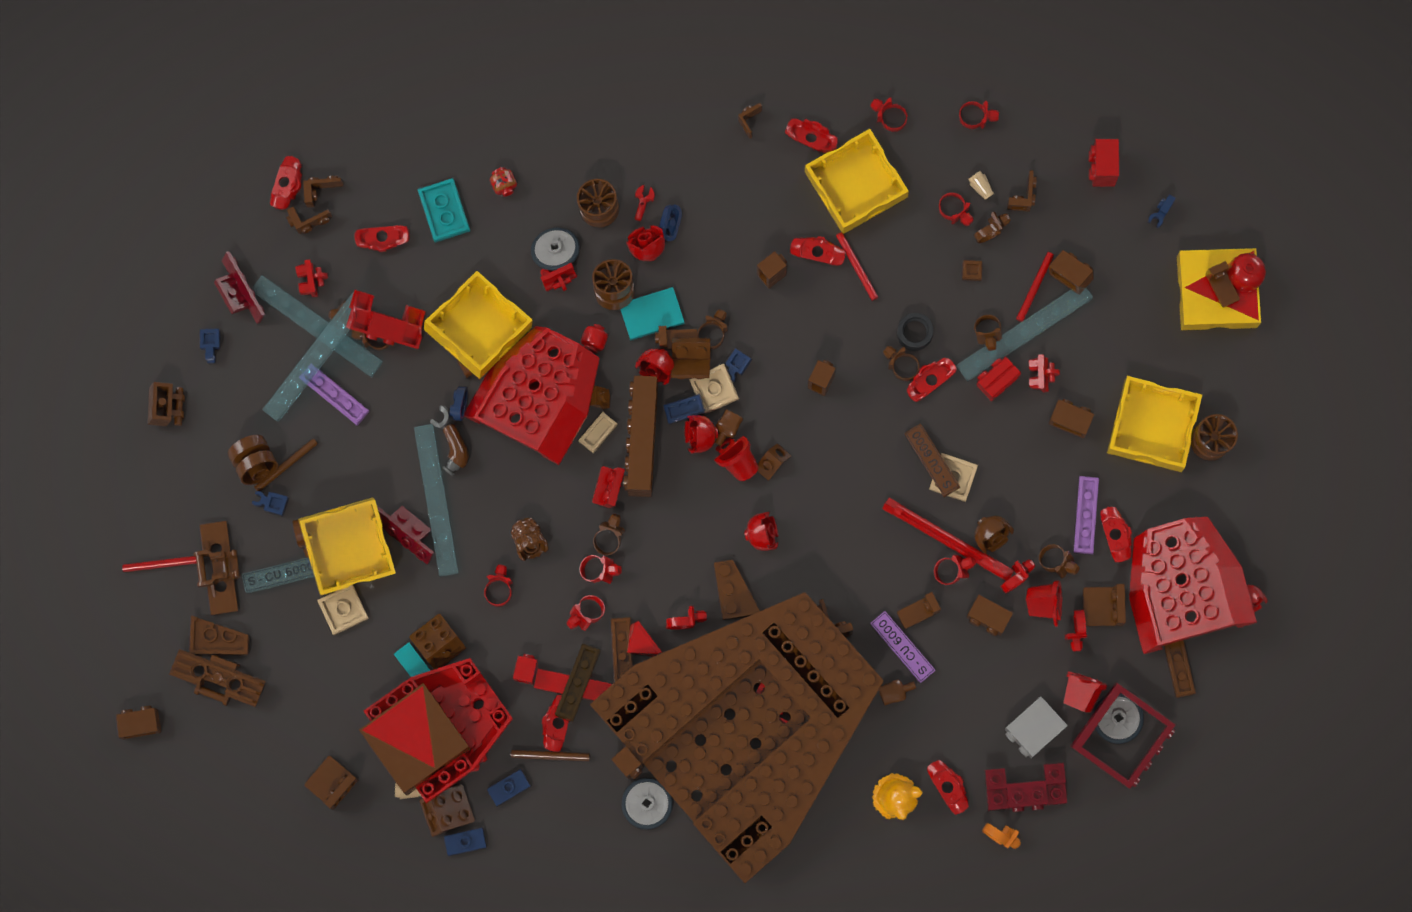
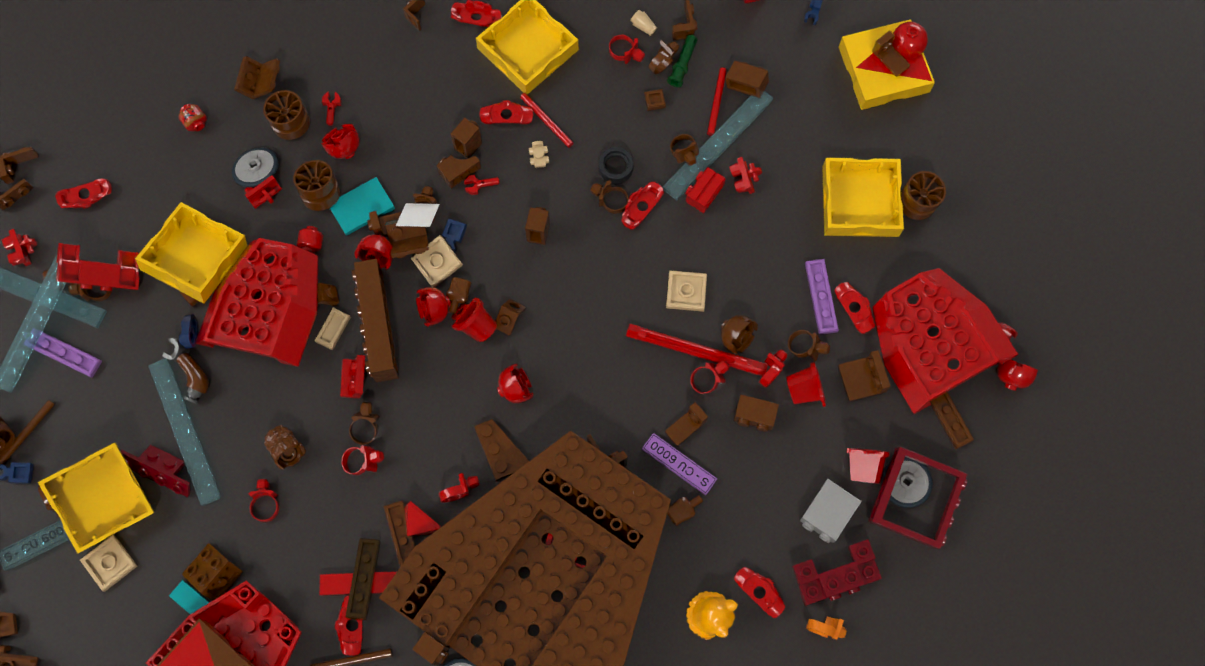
camera: 20 degrees left, 5 degrees down
teal tile [417,178,470,242] -> none
red brick [513,654,538,685] -> none
red piece [567,595,605,631] -> none
dark blue plate [659,205,682,241] -> none
dark blue plate [664,394,706,424] -> none
reddish brown tile [904,423,961,498] -> none
reddish brown brick [1049,399,1094,439] -> none
red piece [1065,610,1087,652] -> none
none -> reddish brown bracket [234,56,280,99]
none -> white sticker [396,203,440,227]
none -> reddish brown arch [436,155,481,189]
none -> red bar [464,175,500,195]
none -> tan piece [529,141,549,168]
none -> dark green pin [667,35,698,88]
none -> red cylinder [997,360,1038,391]

